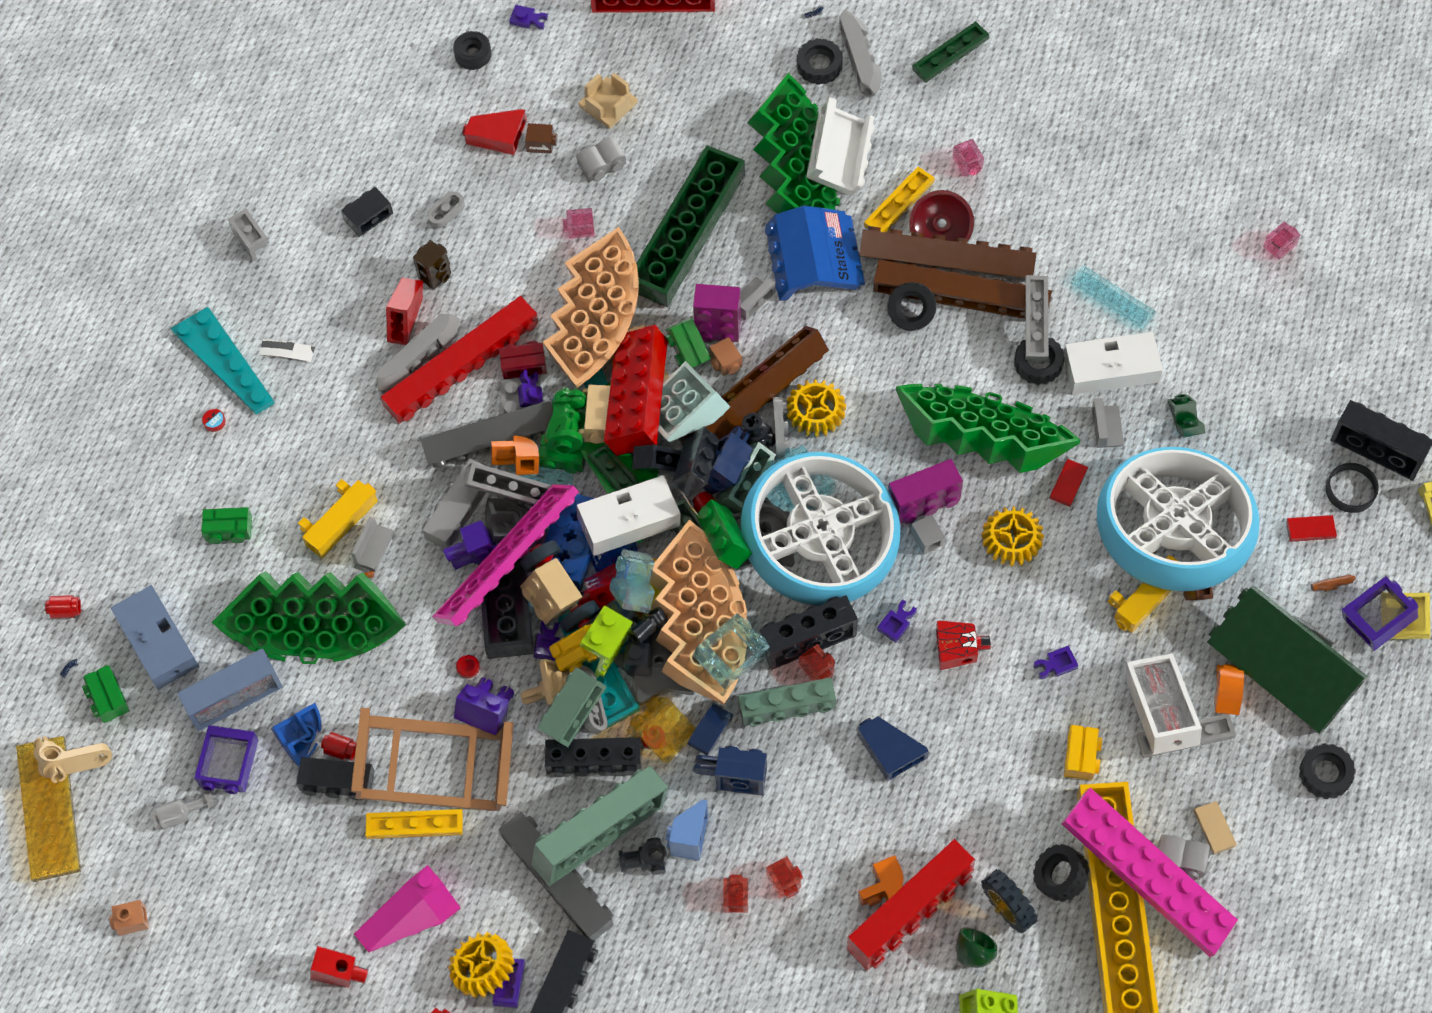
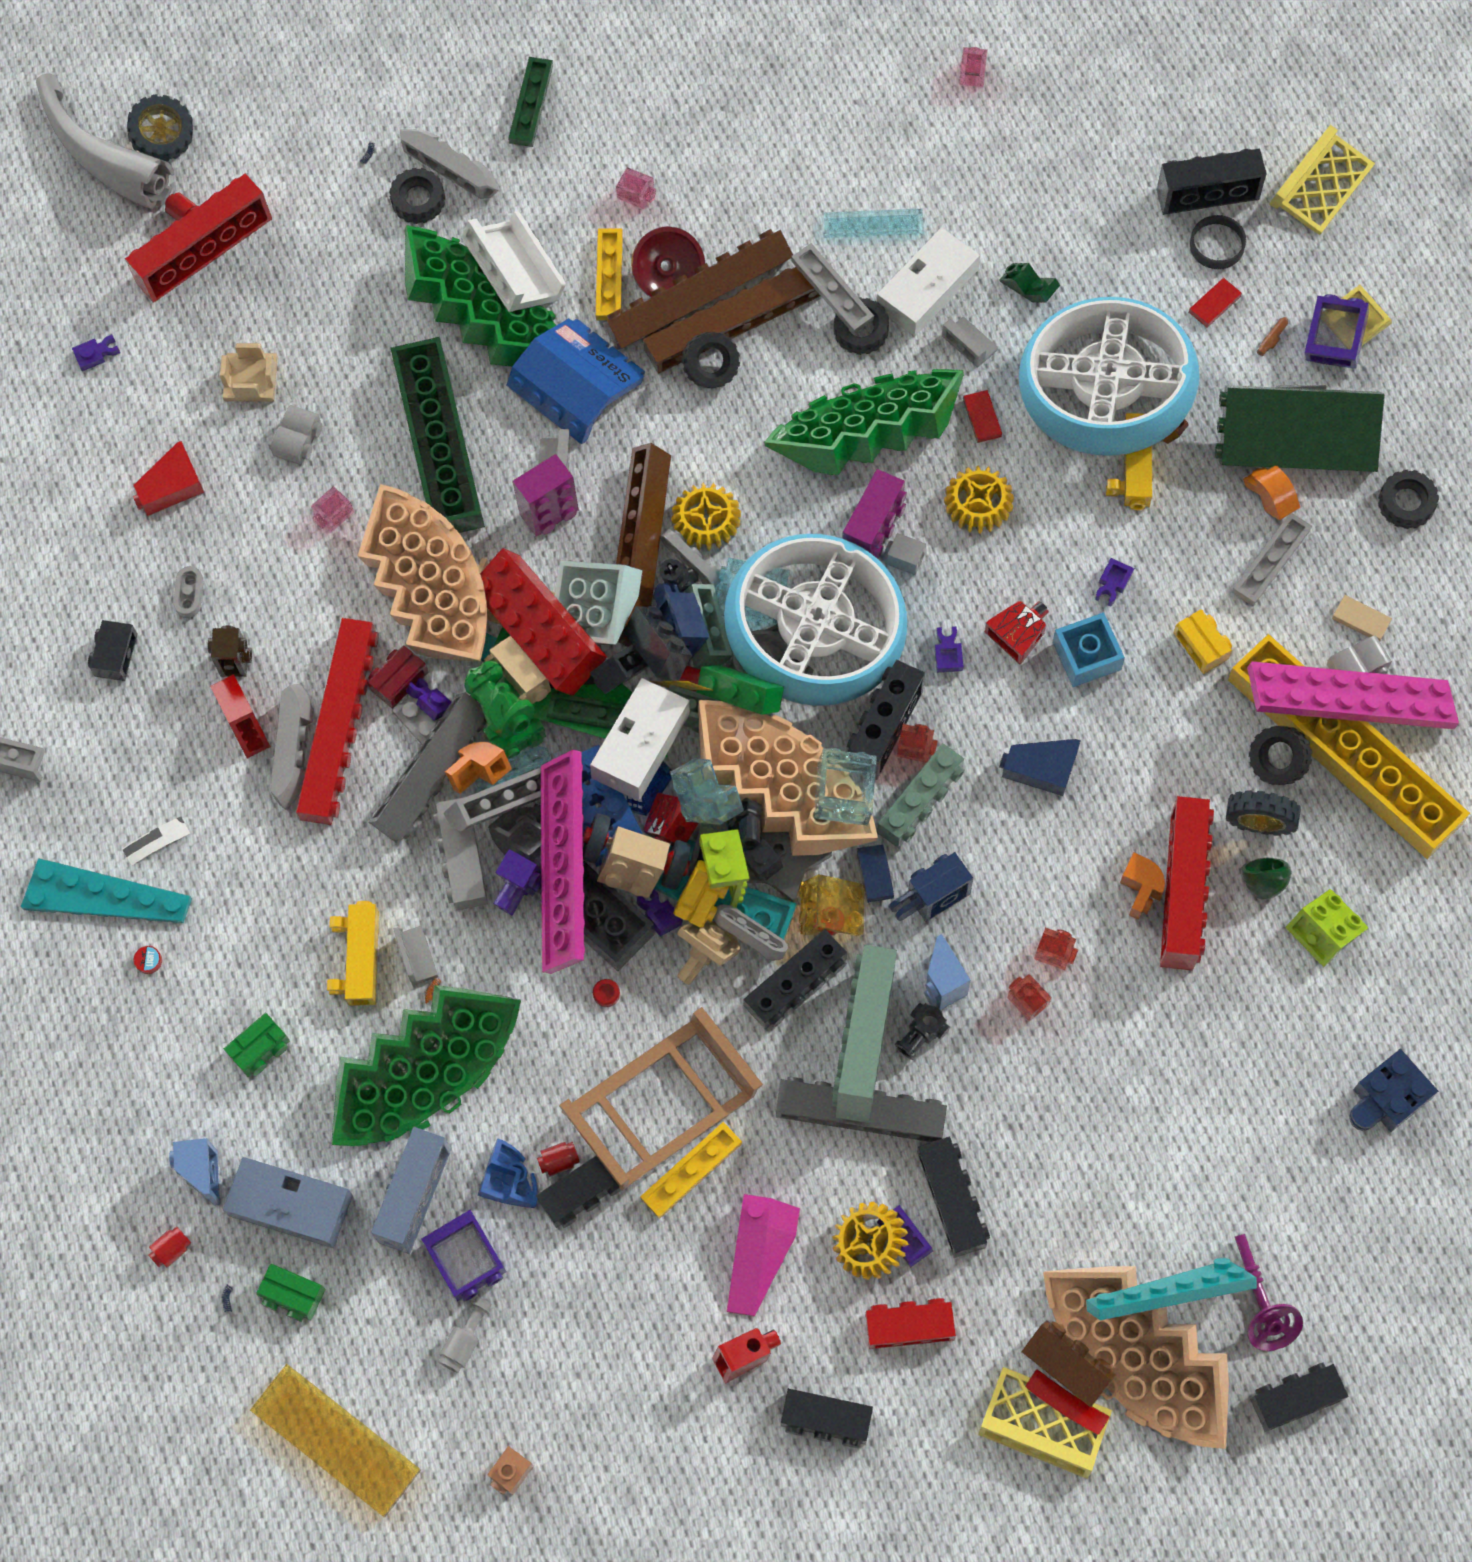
camera: 40 degrees left, 5 degrees up
tan piece [33,736,112,783] -> none
black tyre [453,31,492,70] -> none
dark purple brick [454,677,514,735] -> none
reddish brown brick [525,123,558,154] -> none
sand green brick [537,667,607,747] -> none
green brick [665,318,711,368] -> none
nougat brick [710,337,742,376] -> none
brick [1126,653,1202,755] -> none
none -> medium blue slope [169,1138,220,1205]
none -> dark azure brick [1052,612,1125,687]

